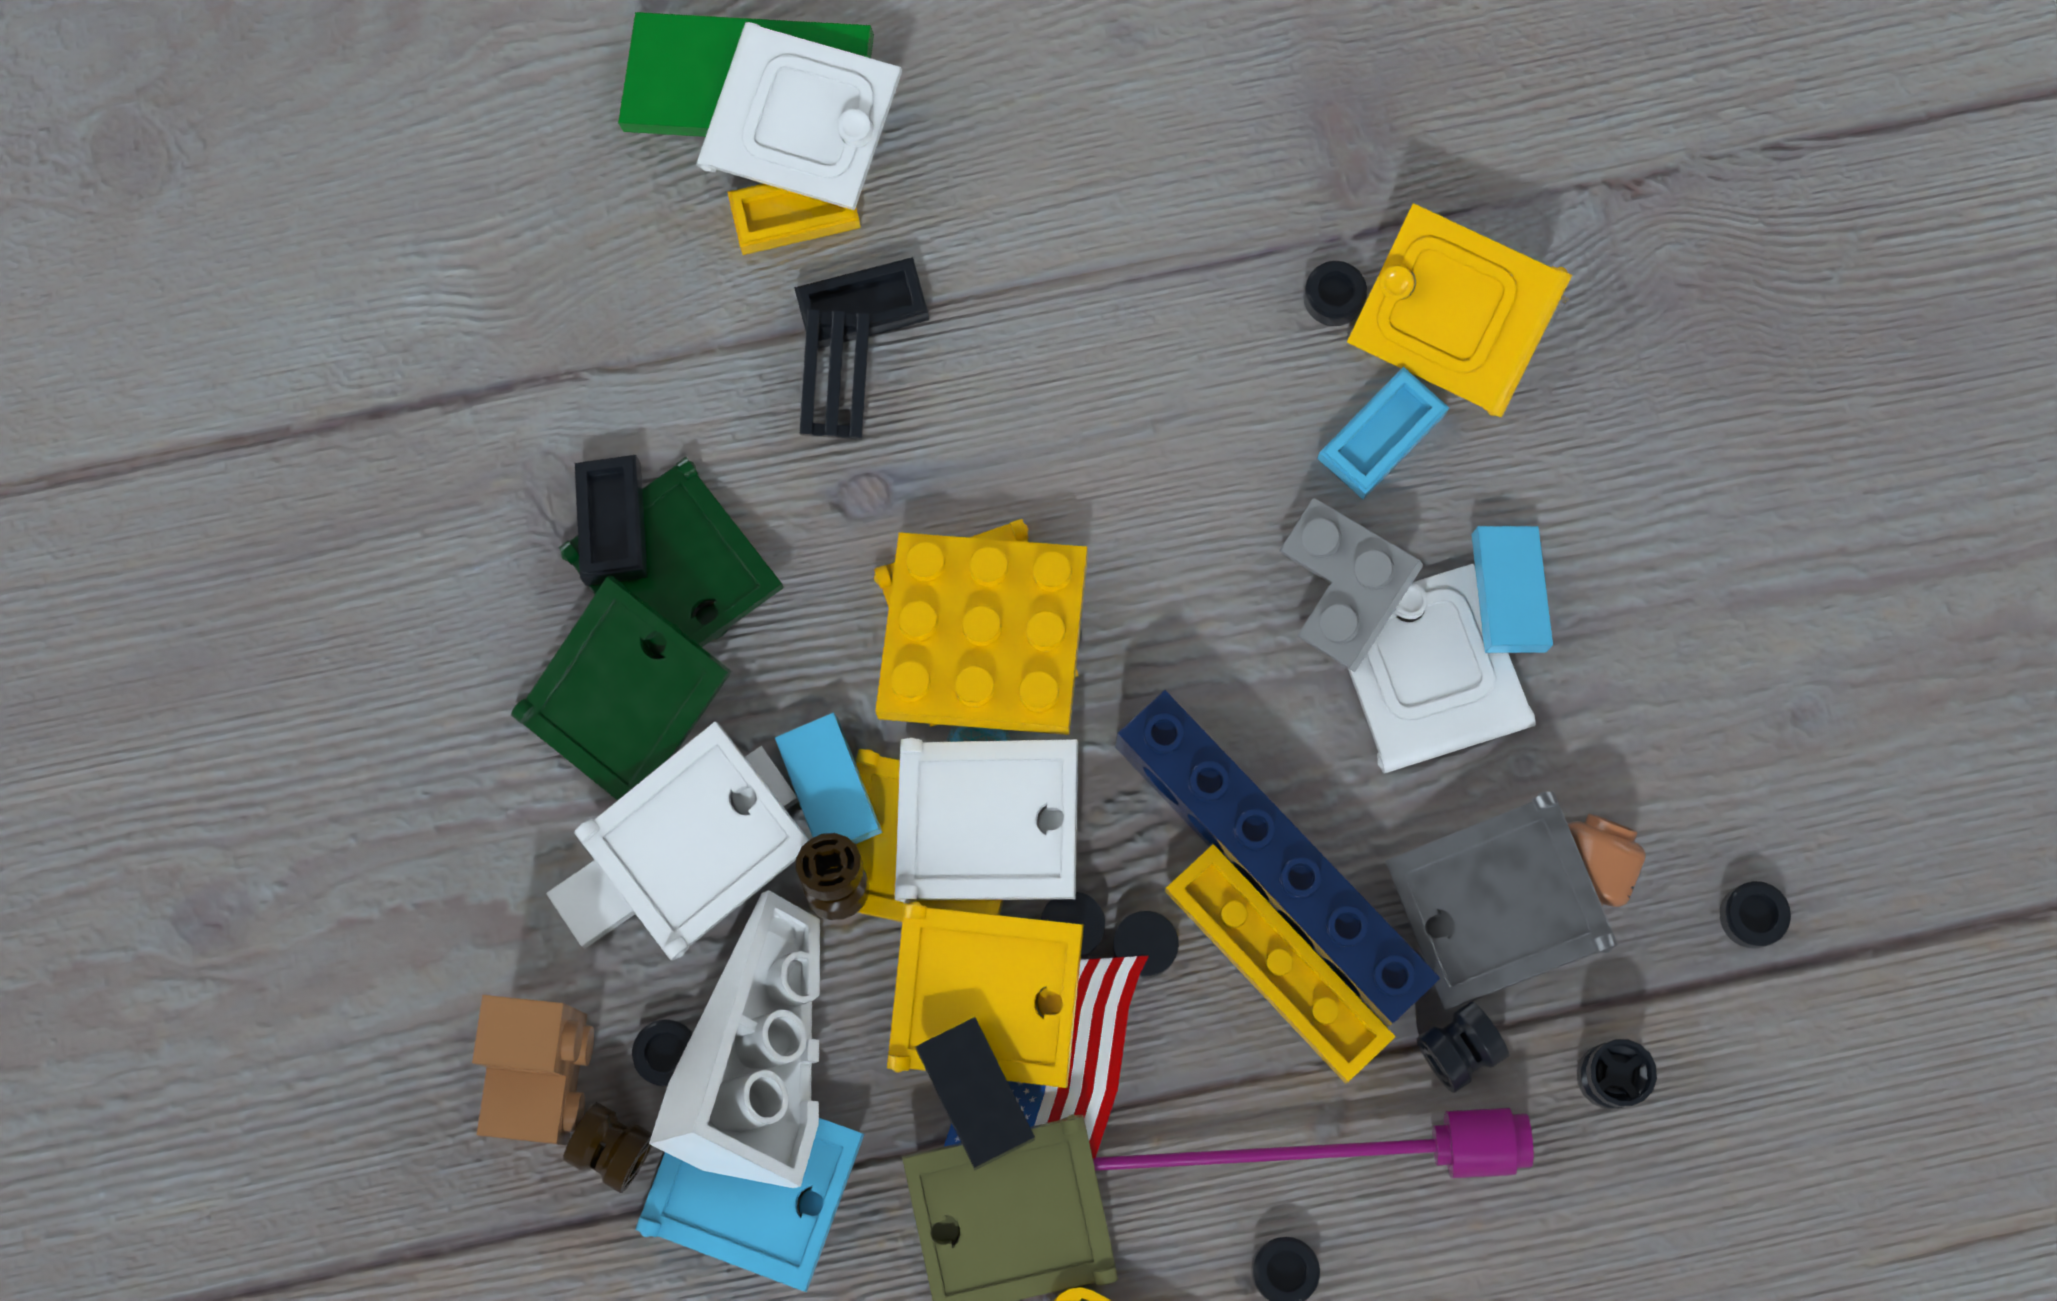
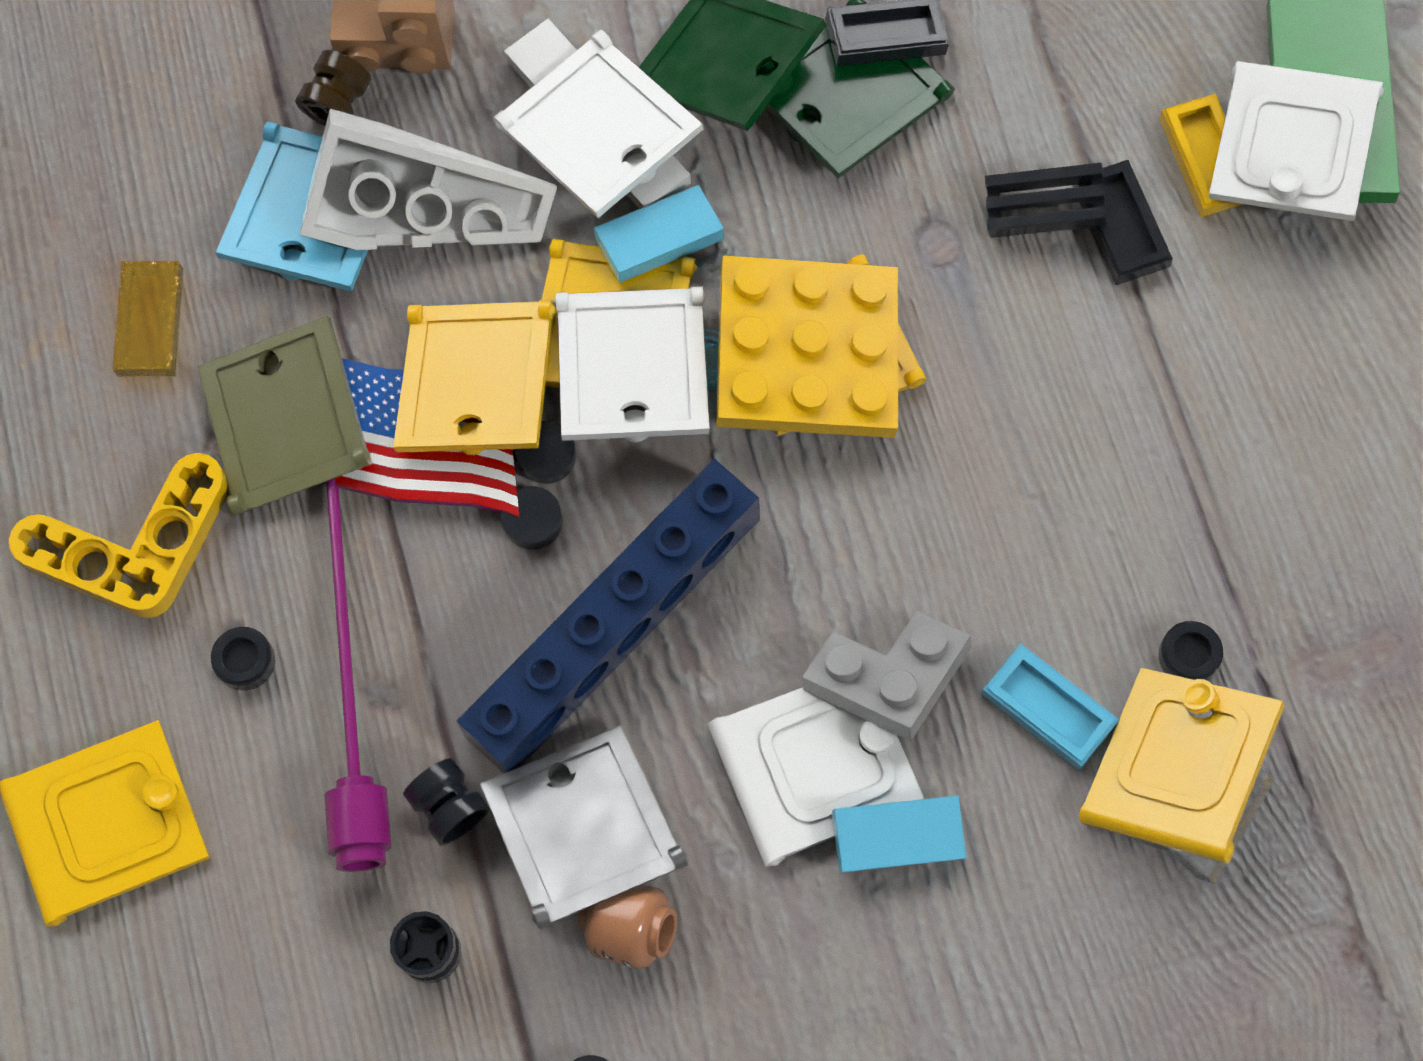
camera: 90 degrees right, 5 degrees down
black tile [632,1019,693,1087] -> none
dark brown wheel [796,833,869,920] -> none
black tile [915,1017,1035,1170] -> none
yellow plate [1165,844,1396,1084] -> none

